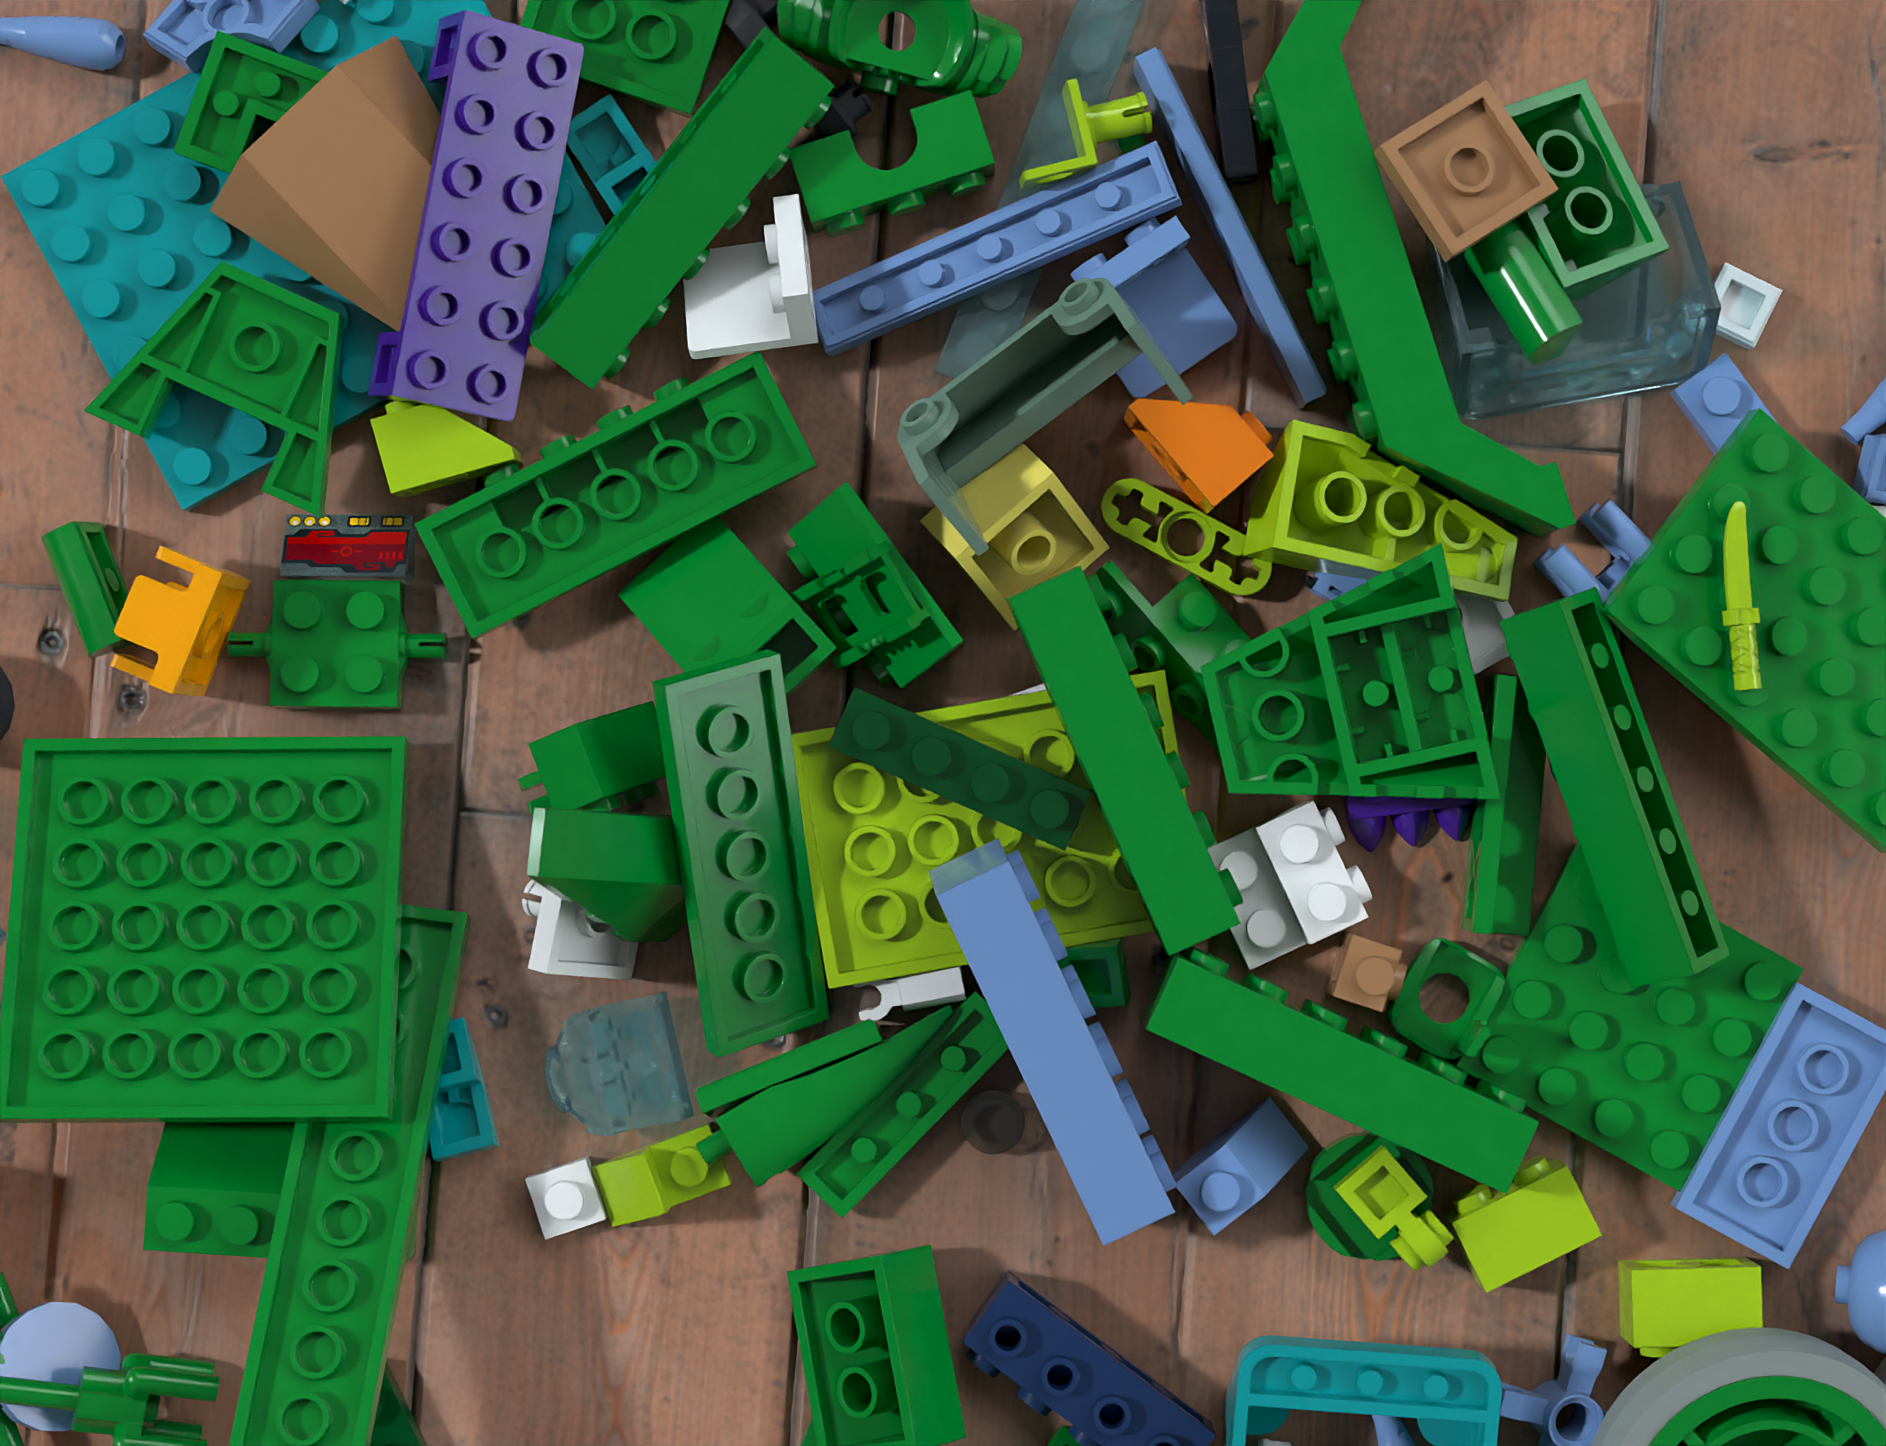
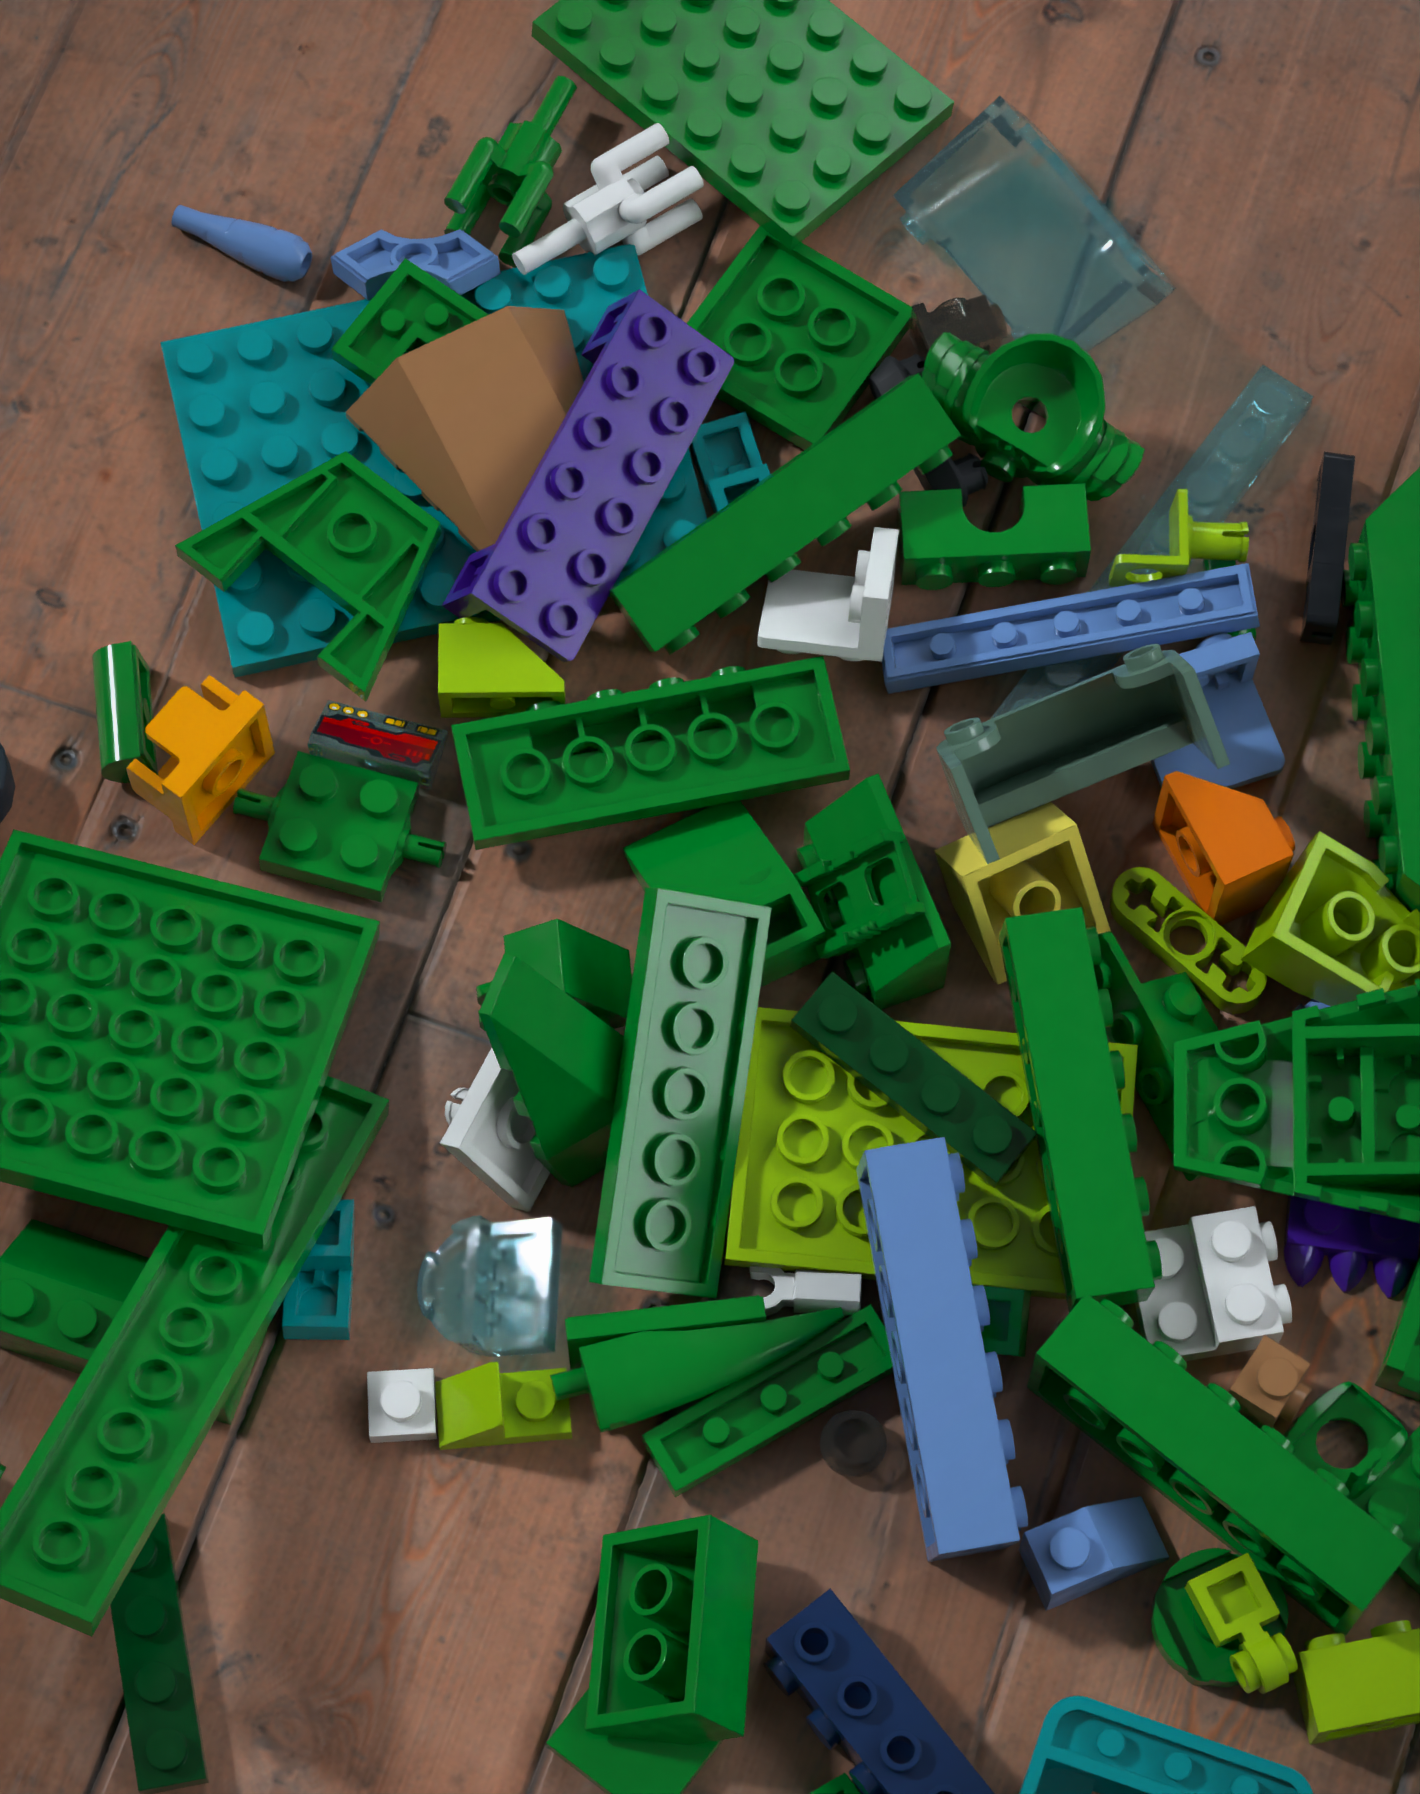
camera: 10 degrees right, 20 degrees down
medium blue tile [1132,47,1327,410] -> none

